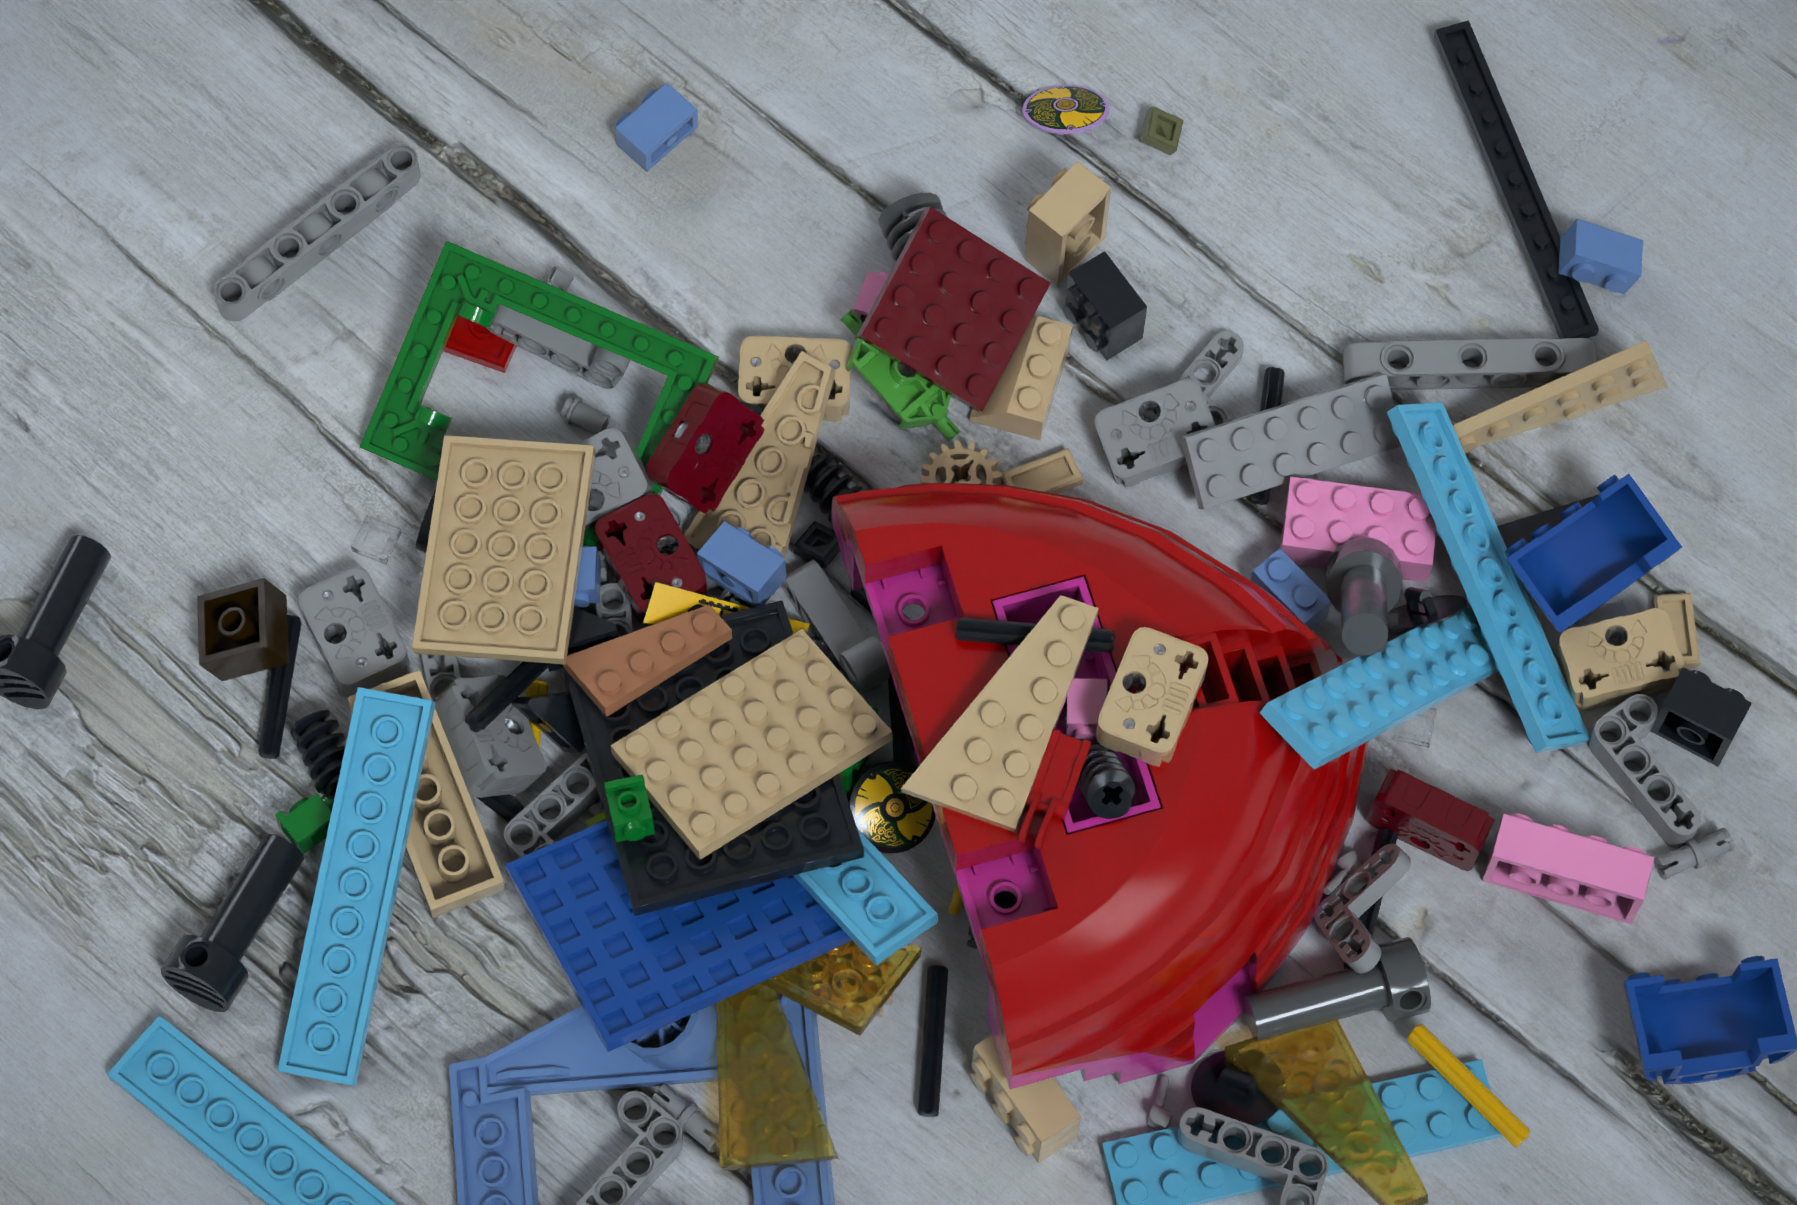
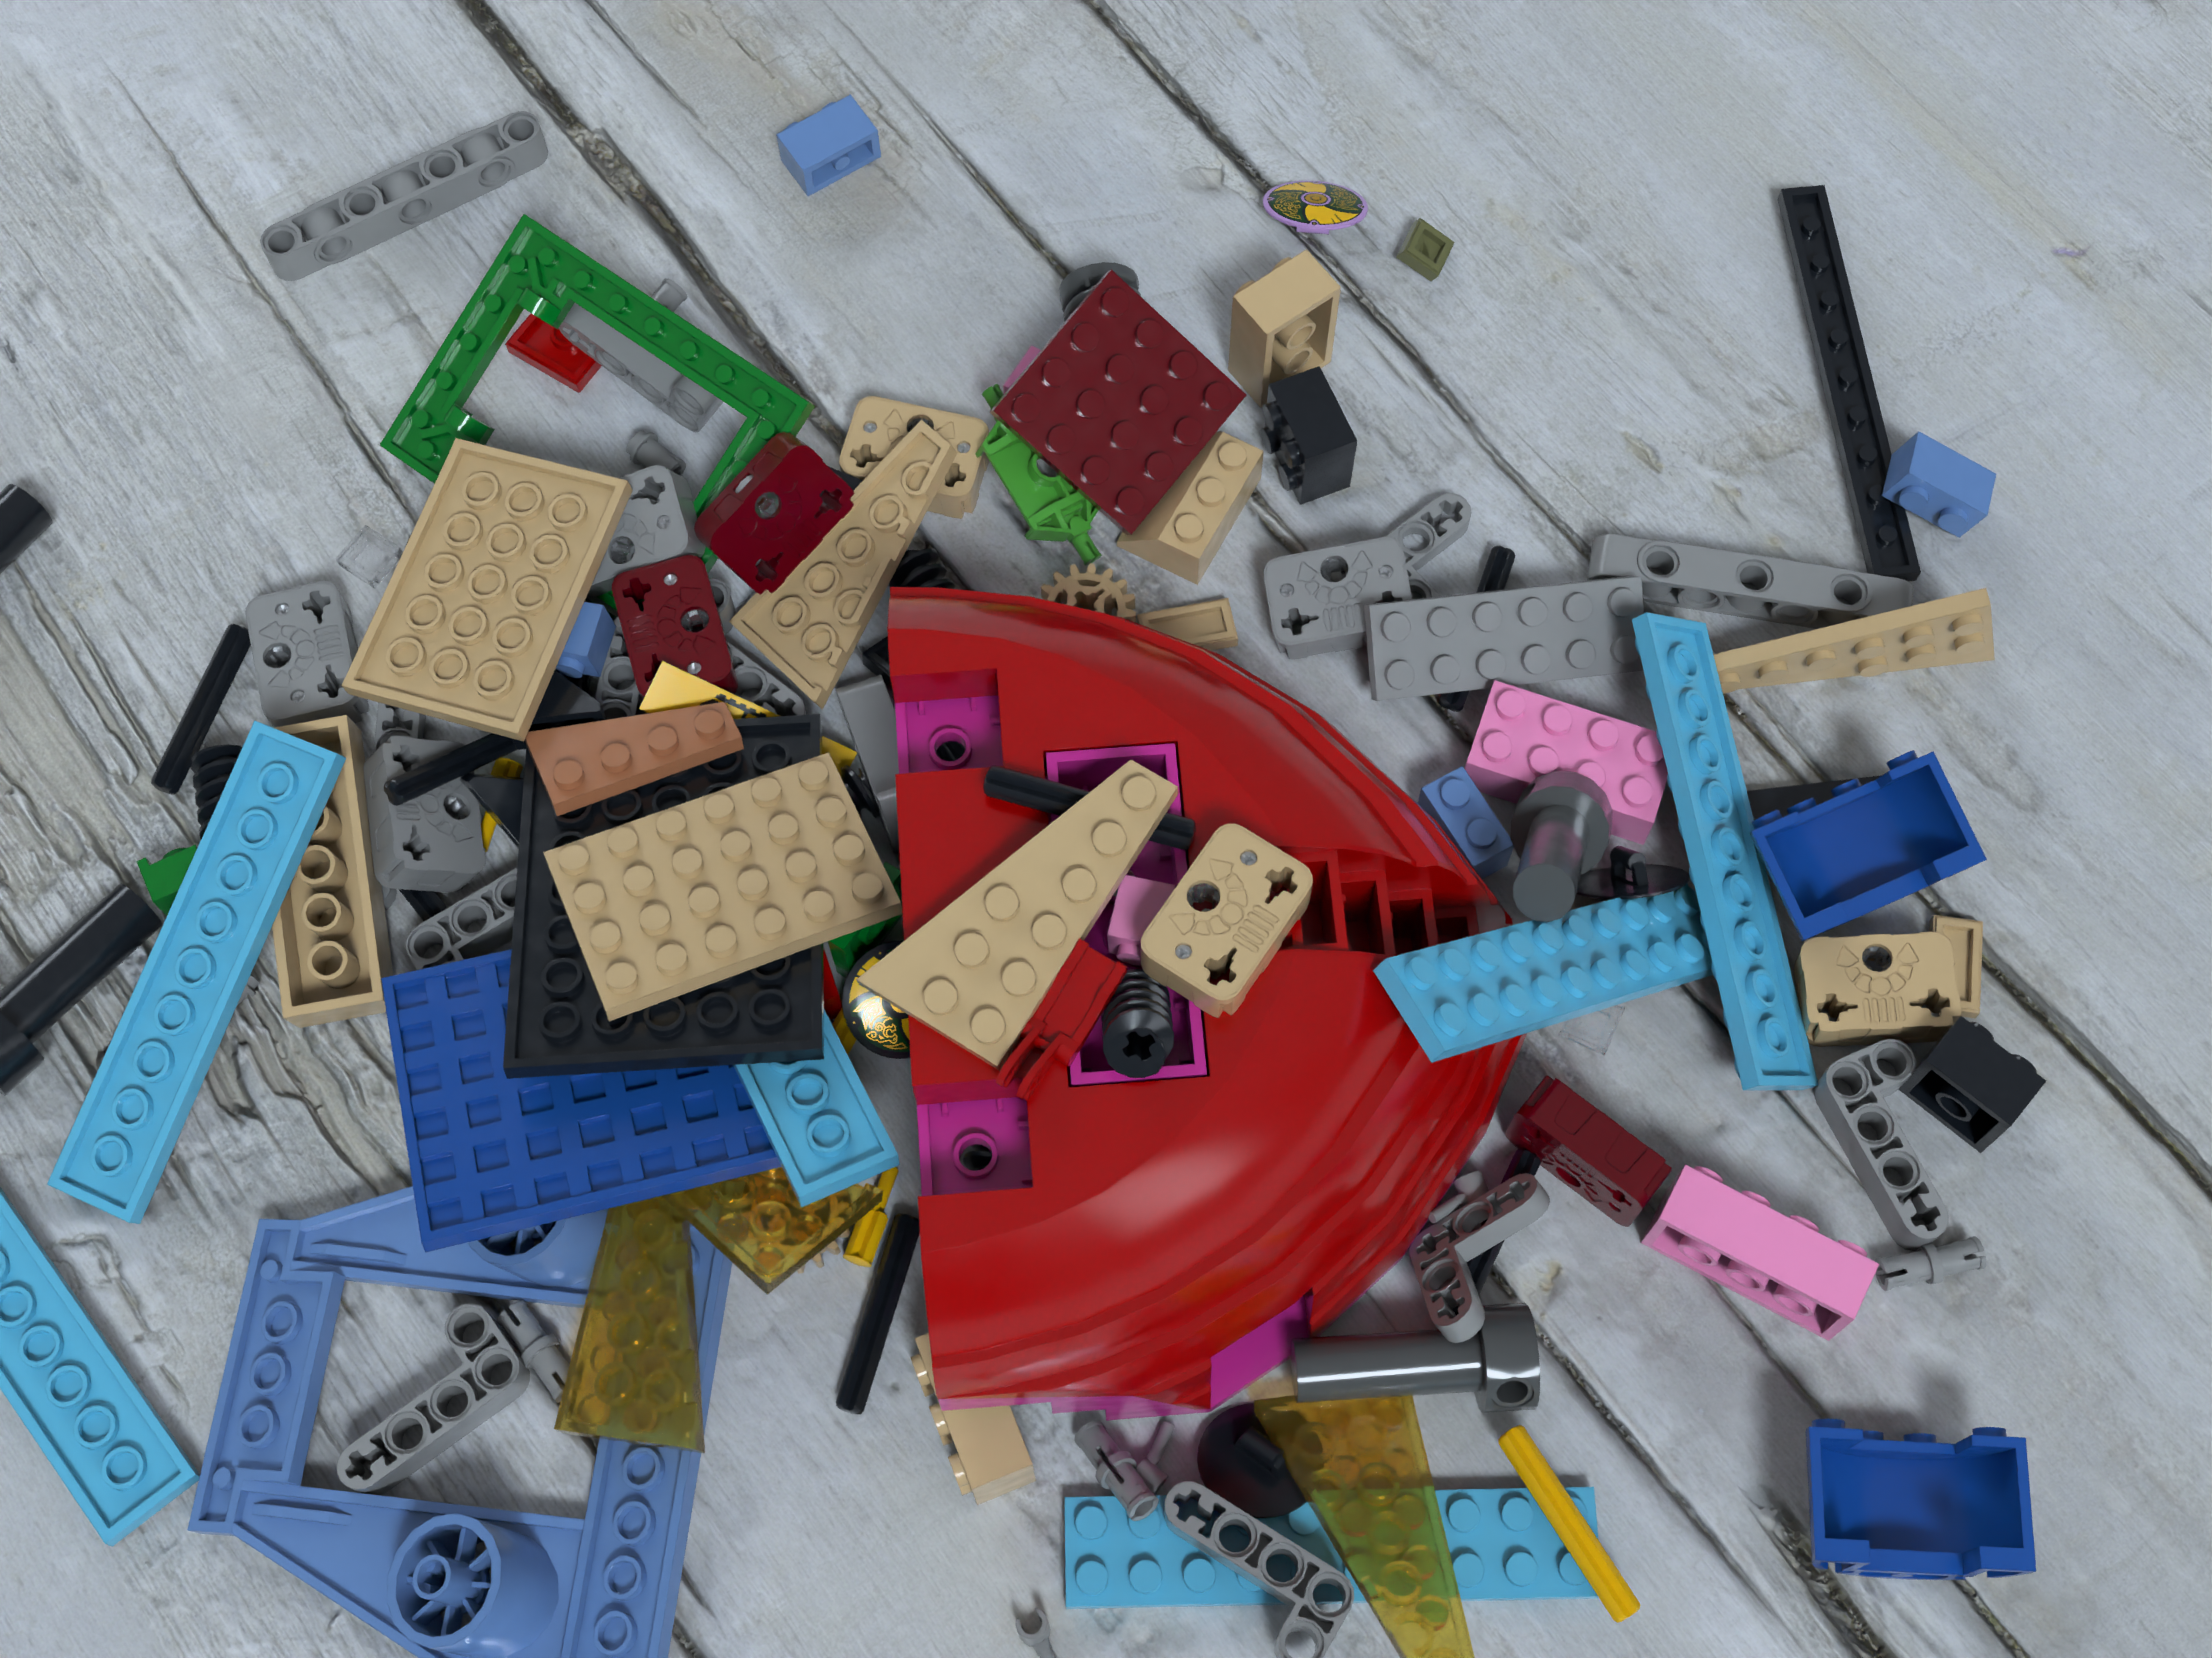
camera: 15 degrees right, 0 degrees up
dark brown brick [197,578,289,681] -> none
green brick [604,774,655,842] -> none
medium blue brick [697,521,787,607] -> none
none -> yellow axle [843,1167,899,1267]
none -> light grey pin [1074,1420,1159,1521]

